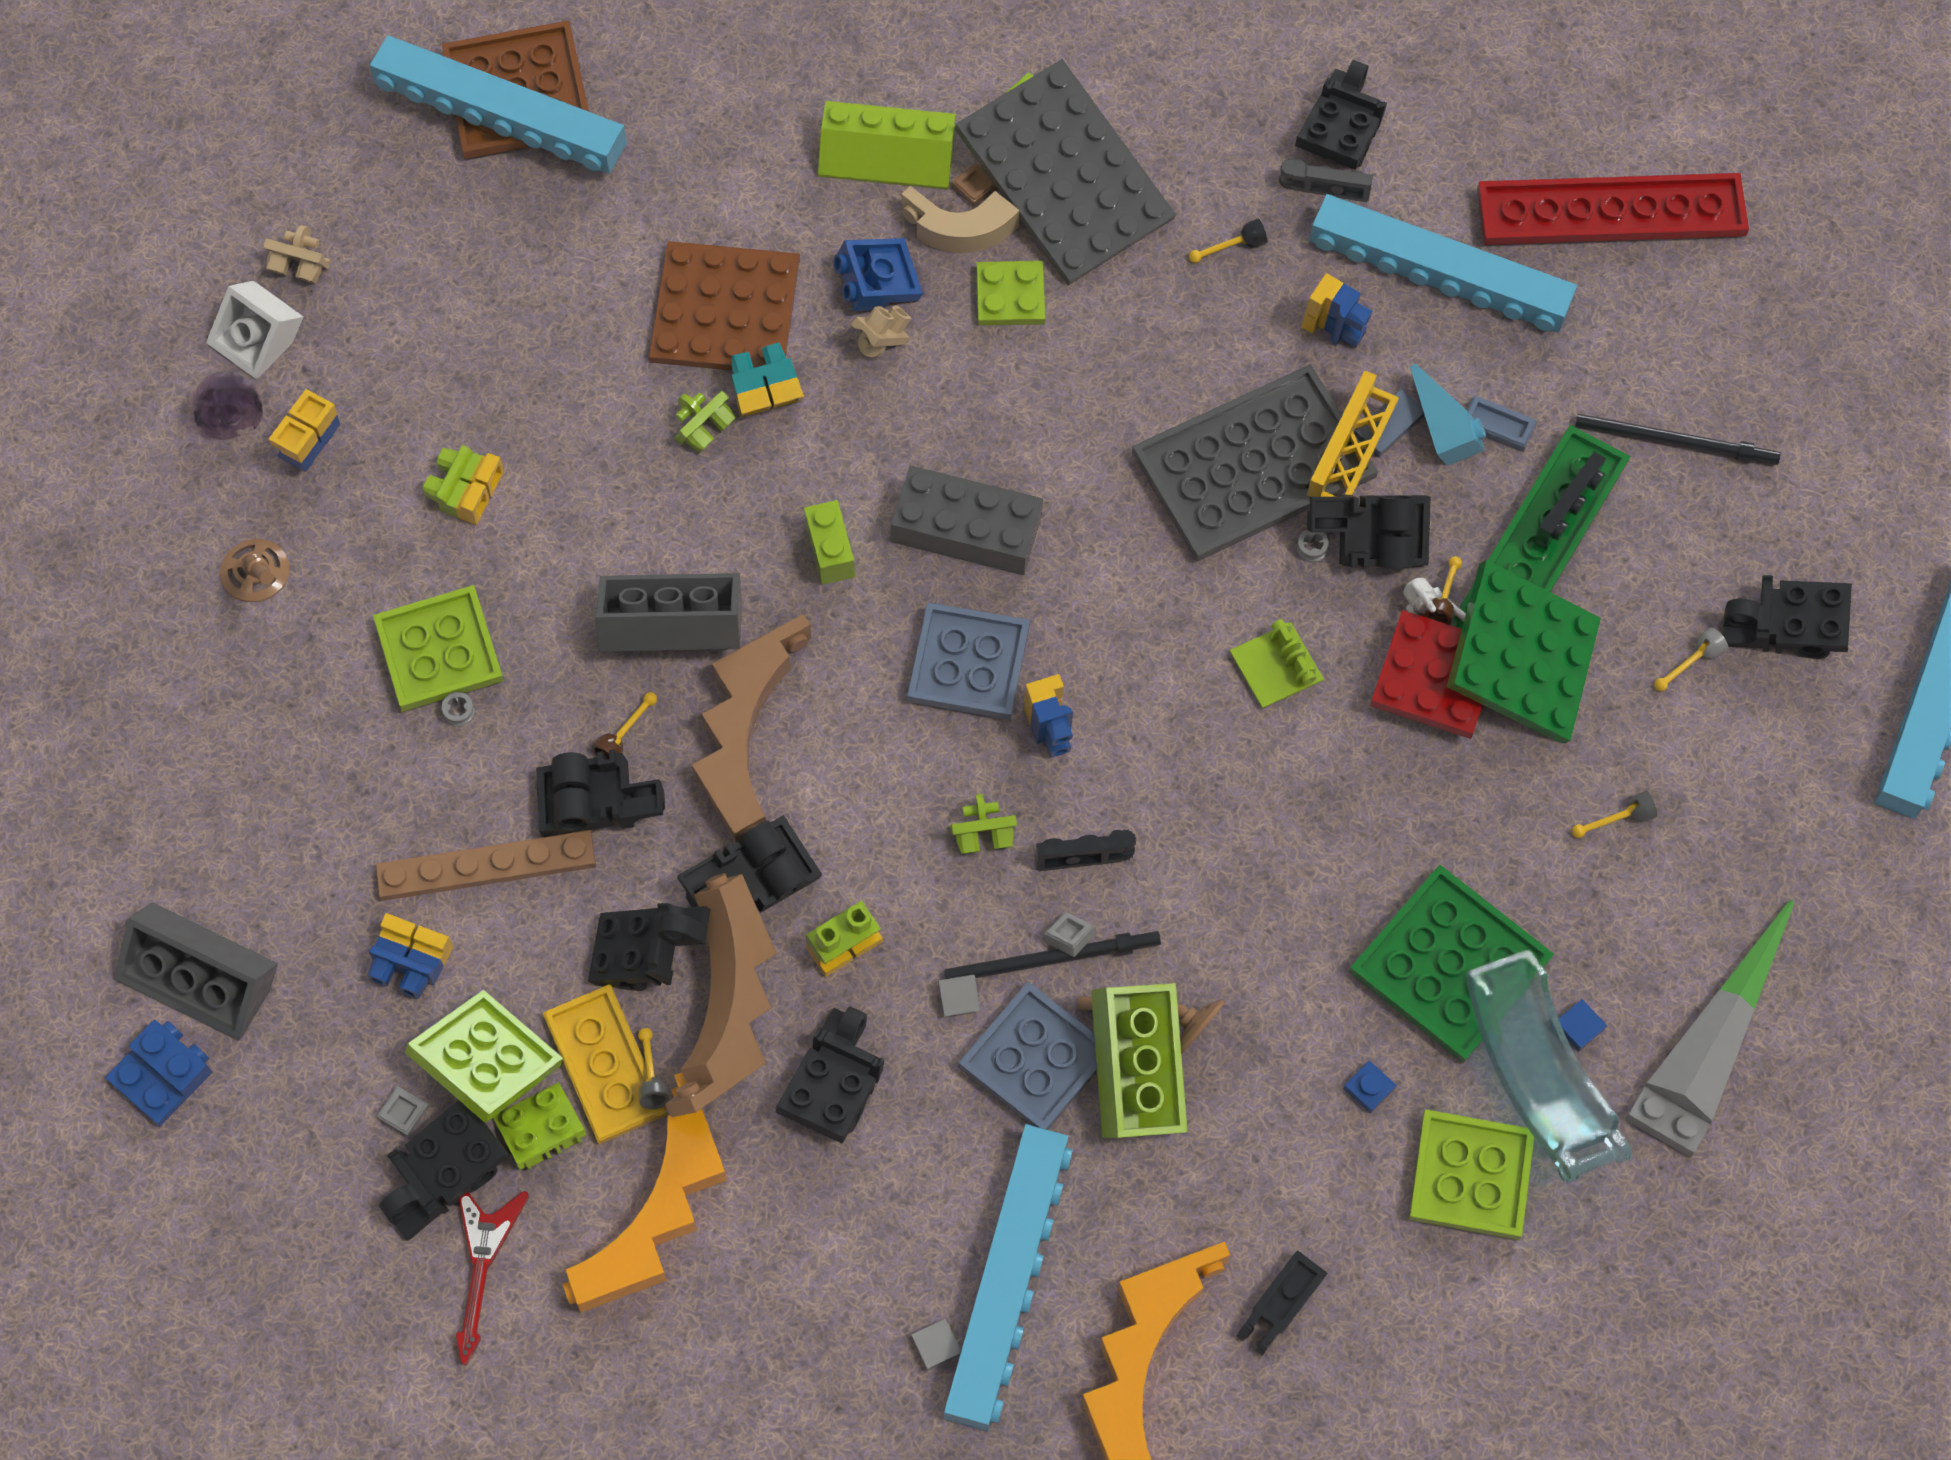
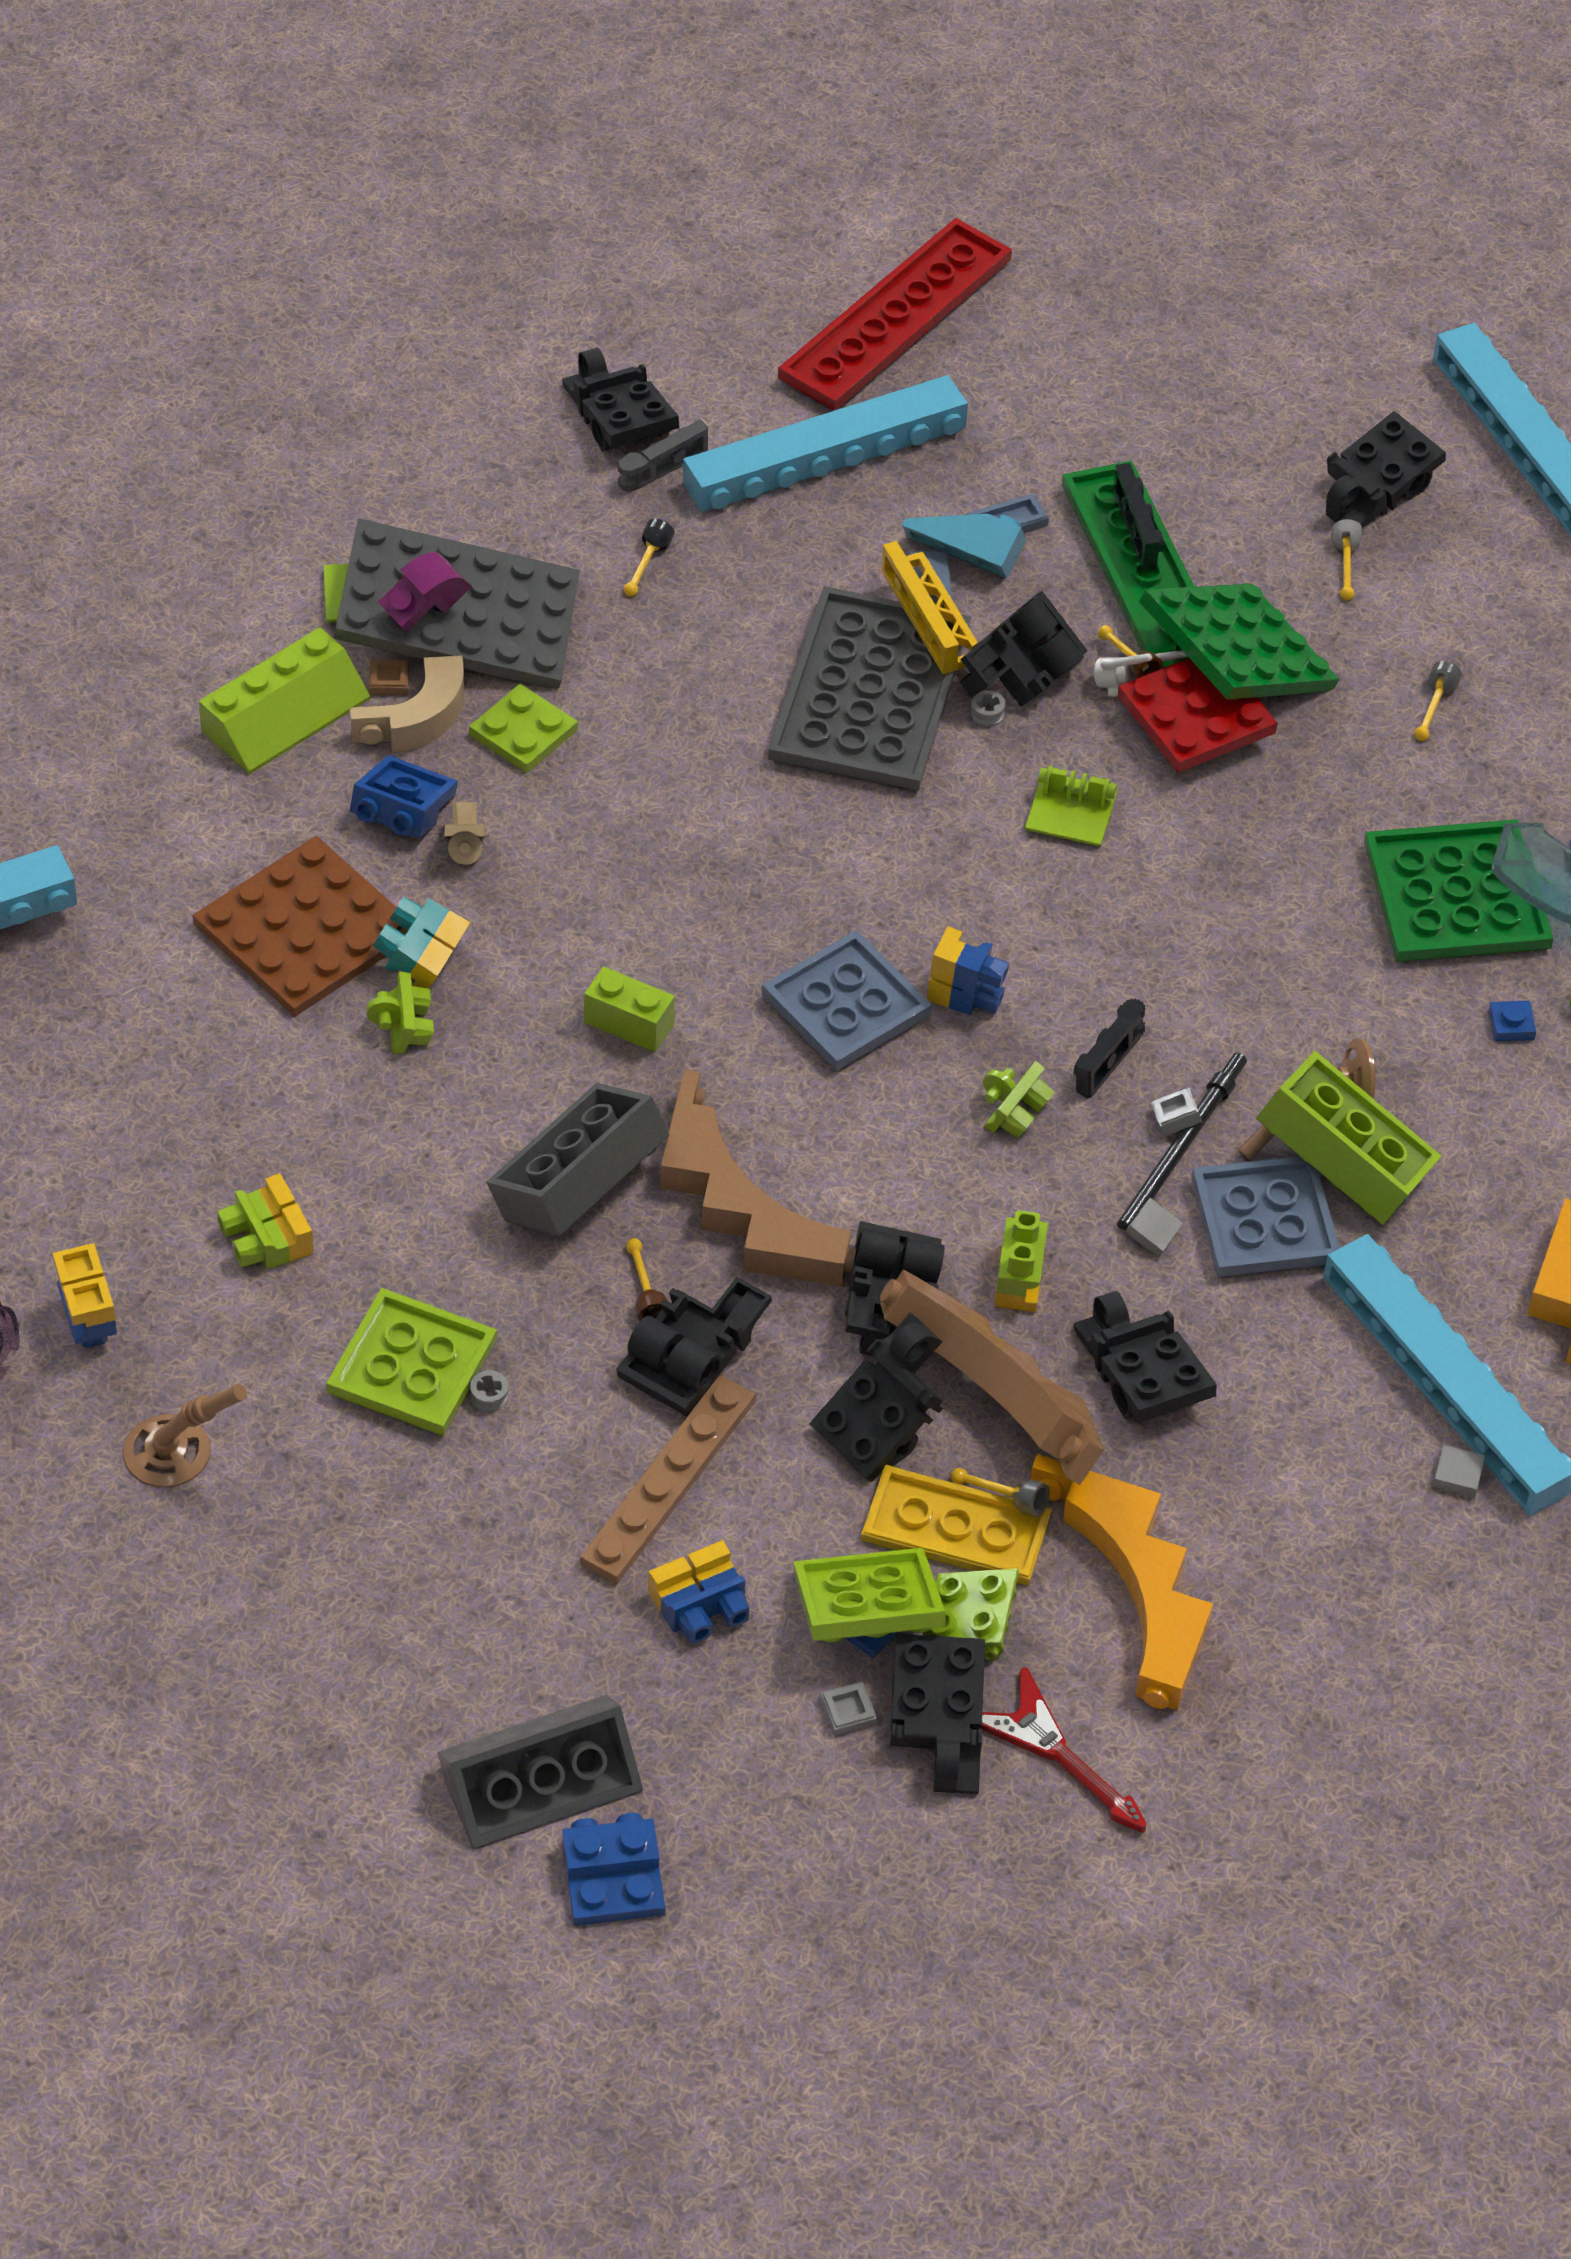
camera: 50 degrees left, 15 degrees down
dark grey brick [891,465,1043,575] -> none
blue hips [1301,273,1373,348] -> none
black bar [1575,414,1781,465] -> none
none -> magenta brick [378,552,472,631]

